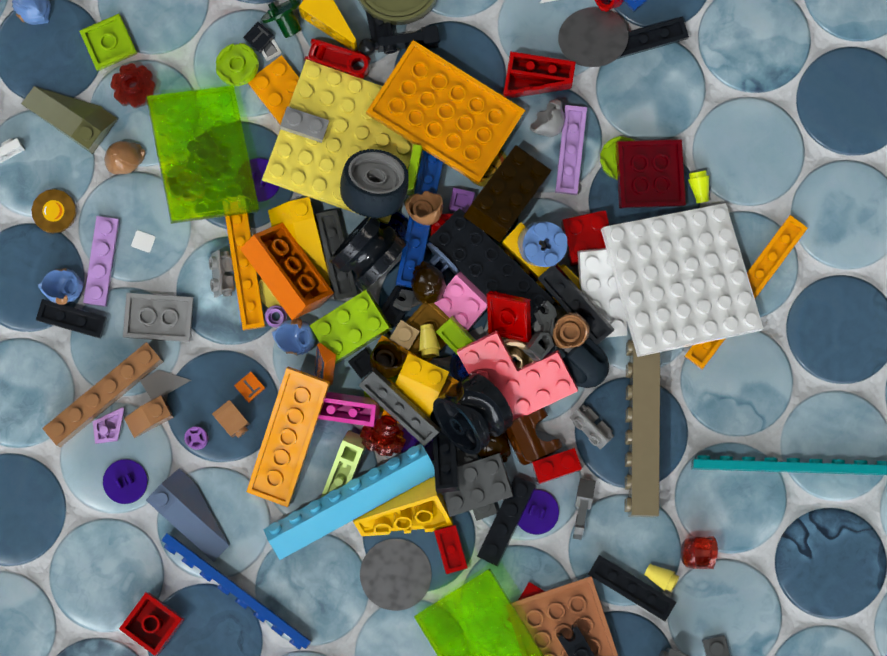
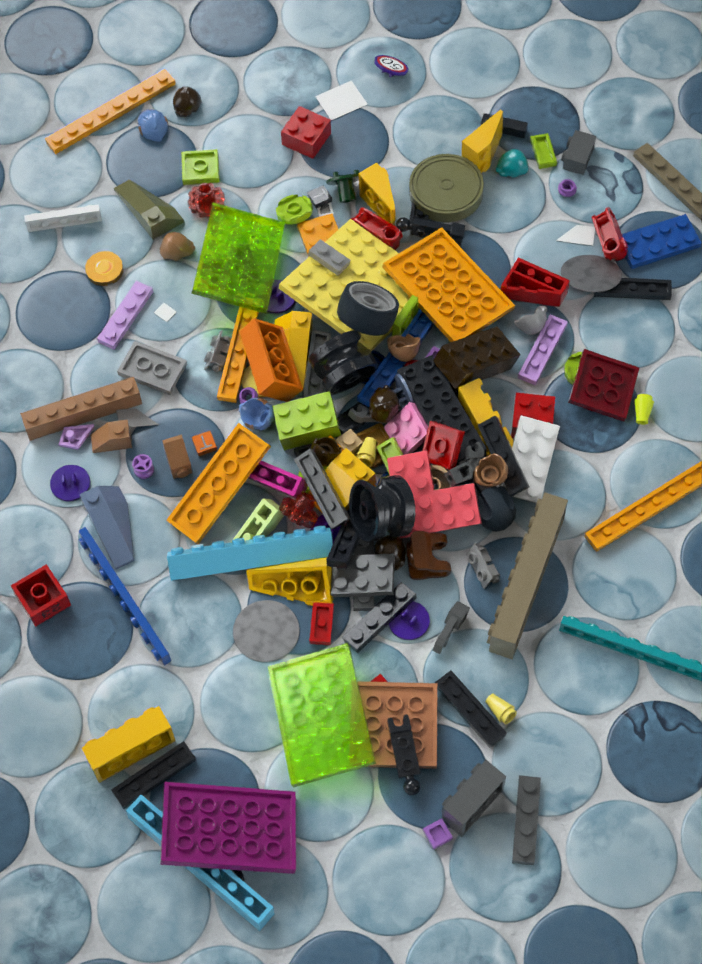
camera: 20 degrees right, 20 degrees down
black plate [36,299,107,339] -> none
medium blue hair [38,268,83,305] -> none
orange slope [314,343,336,387] -> none
medium blue brick [518,222,567,267] -> none
red brick [531,448,582,485] -> none
white plate [601,203,764,357] -> none
clear red helmet [681,536,718,569] -> none

